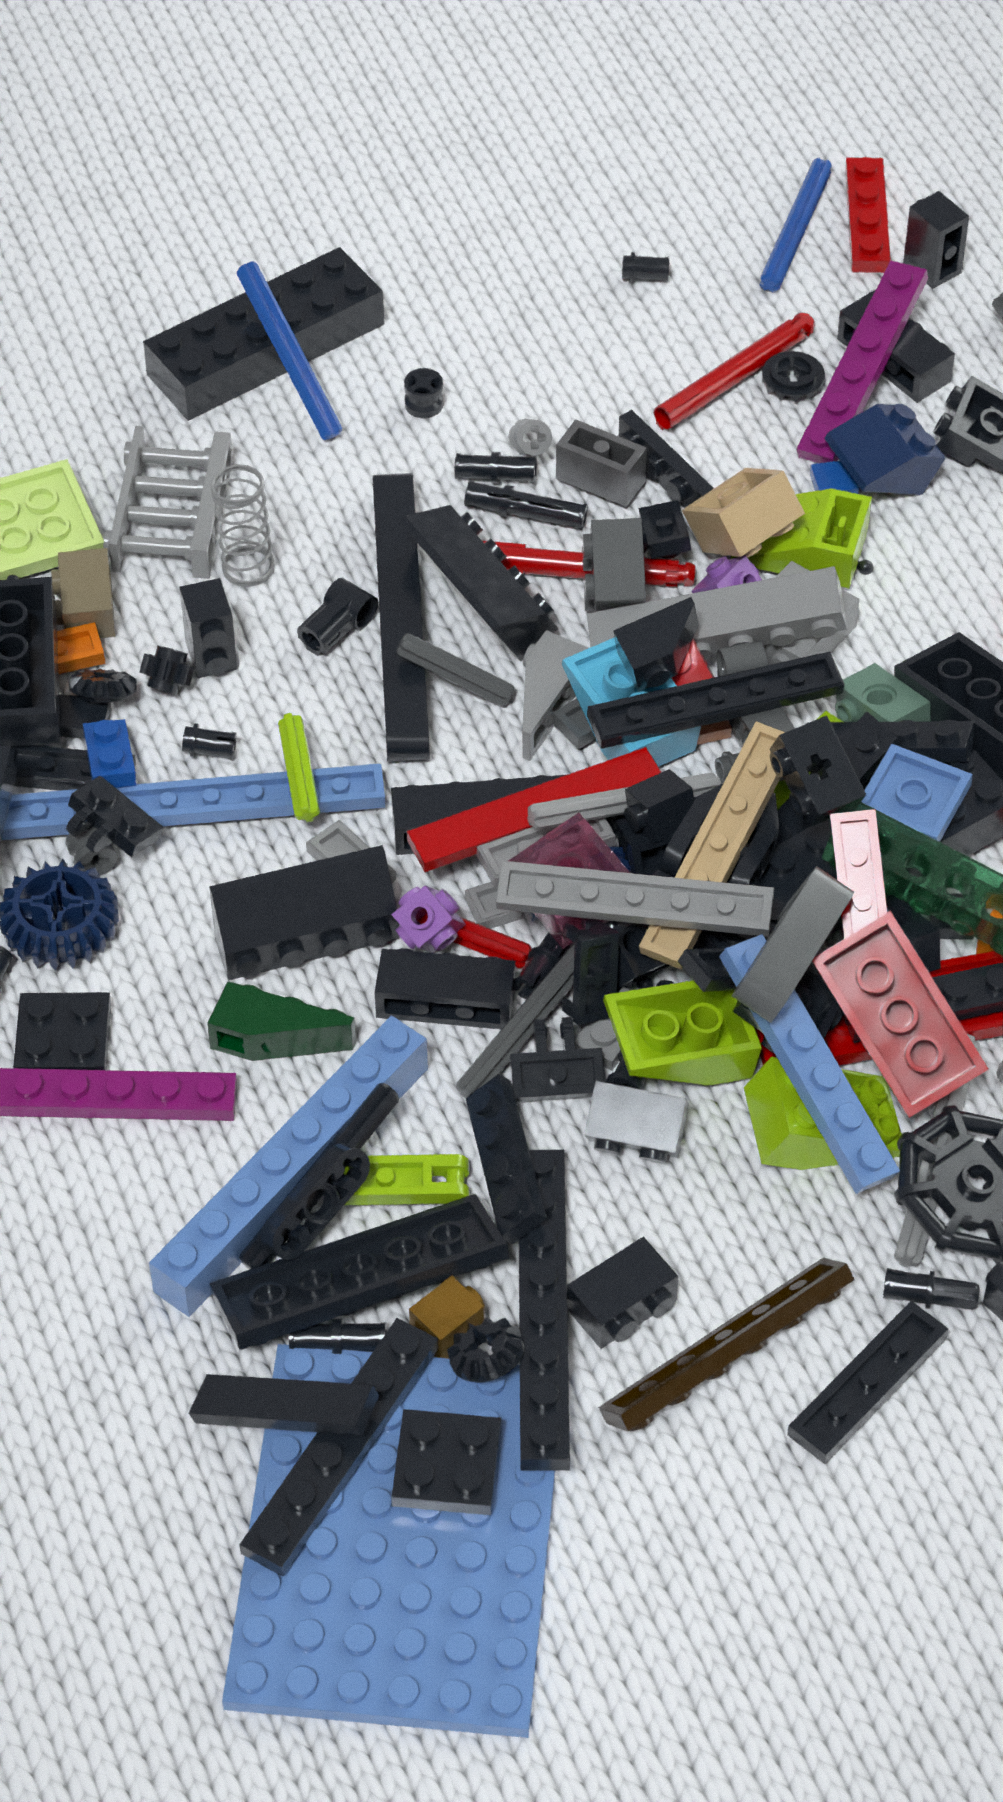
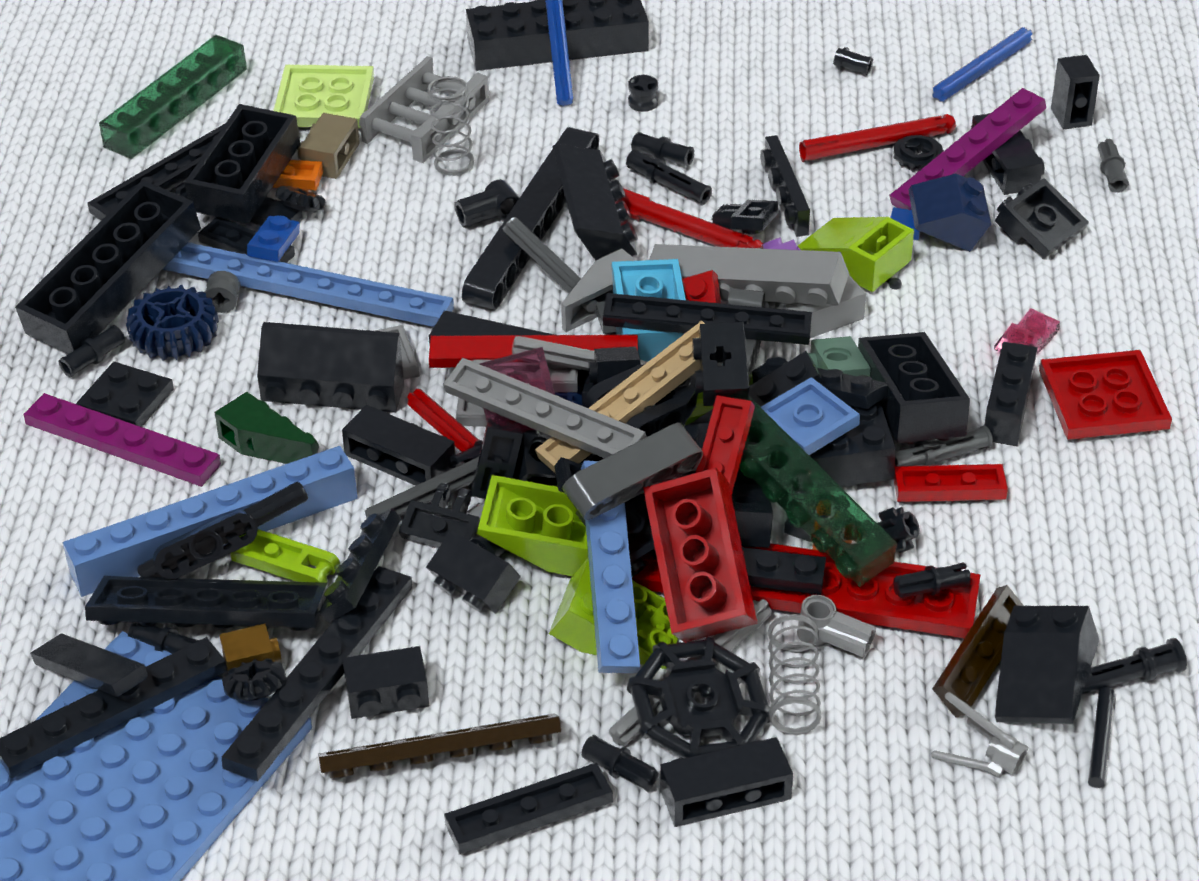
camera: 25 degrees right, 10 degrees down
black hinge [66,776,164,858] -> none
black gear [139,645,195,694] -> none
black brick [179,578,237,678] -> none
black pin [182,723,237,759] -> none
lime axle [278,713,320,823] -> none
medium lavender brick [391,885,466,953] -> none
black plate [391,1409,501,1515] -> none
light grey bush [508,418,552,456] -> none
flat silver brick [556,419,647,507] -> none
dark grey brick [582,518,646,612] -> none
black slope [613,597,698,692] -> none
tan brick [682,468,805,557] -> none
red plate [845,157,891,273] -> none

